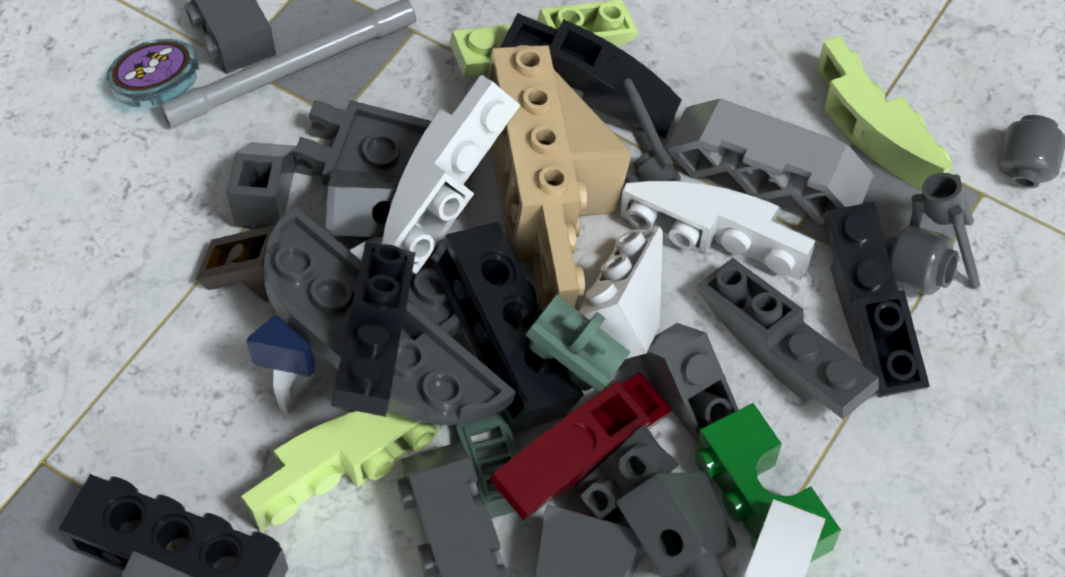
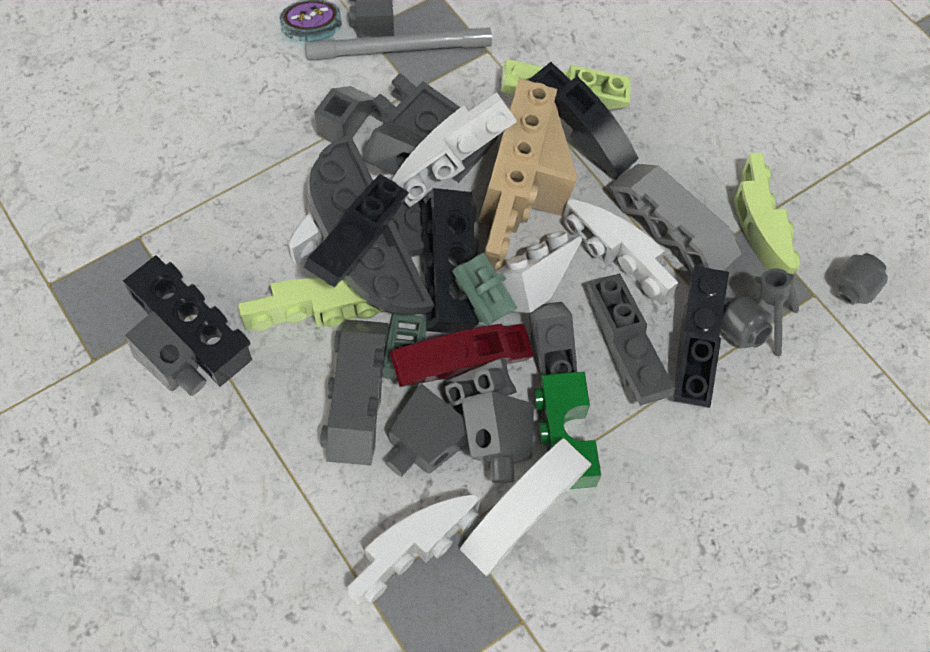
camera: 20 degrees right, 5 degrees up
dark brown slope [195,224,276,302] -> none
dark blue slope [246,315,315,377] -> none
dark grey plant [623,78,681,183] -> none

